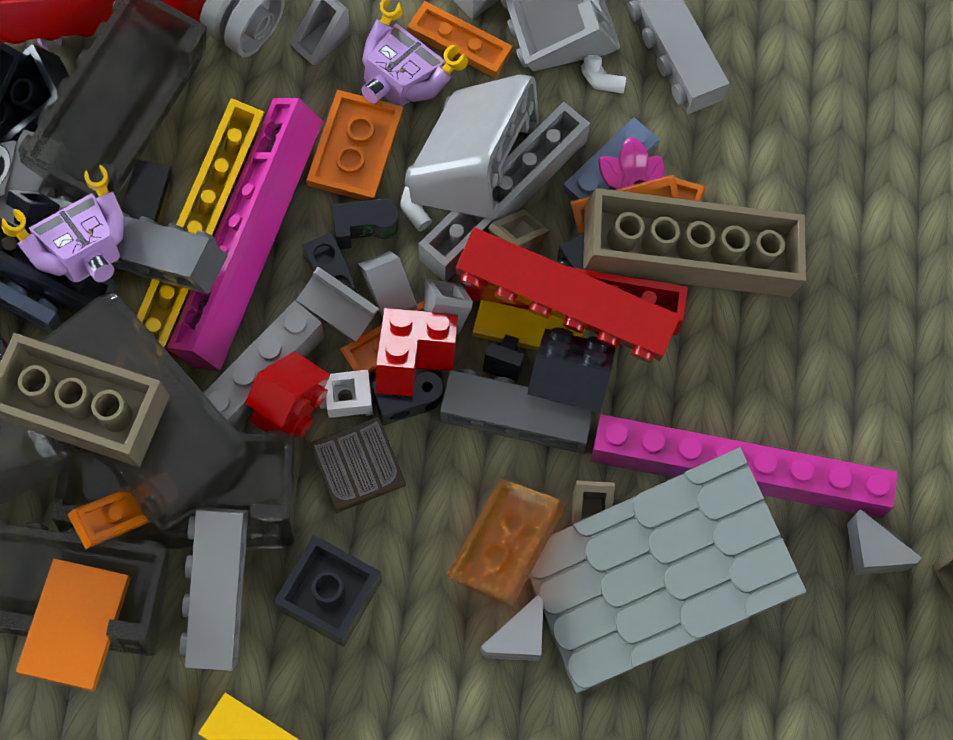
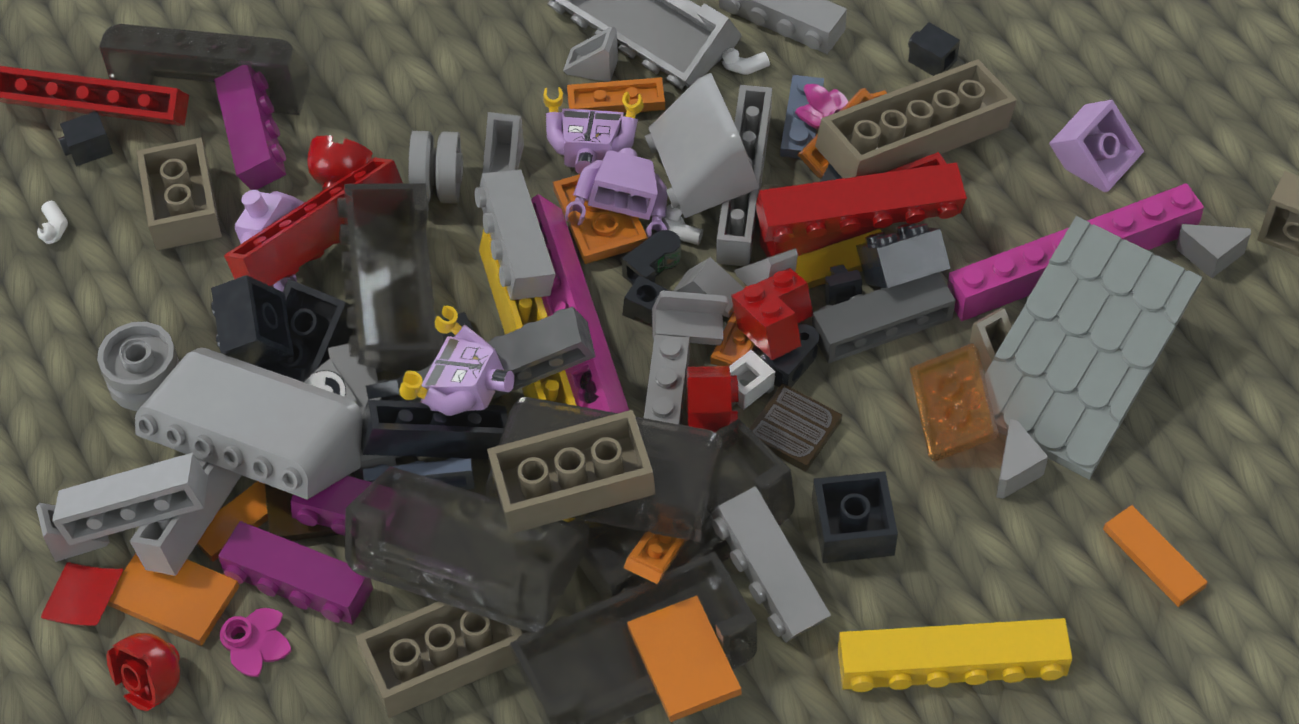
camera: 30 degrees left, 15 degrees down
none -> light grey brick [475,170,555,300]
none -> lavender torso [565,148,668,238]
none -> black brick [908,22,960,76]
none -> lavender slope [1049,100,1144,192]

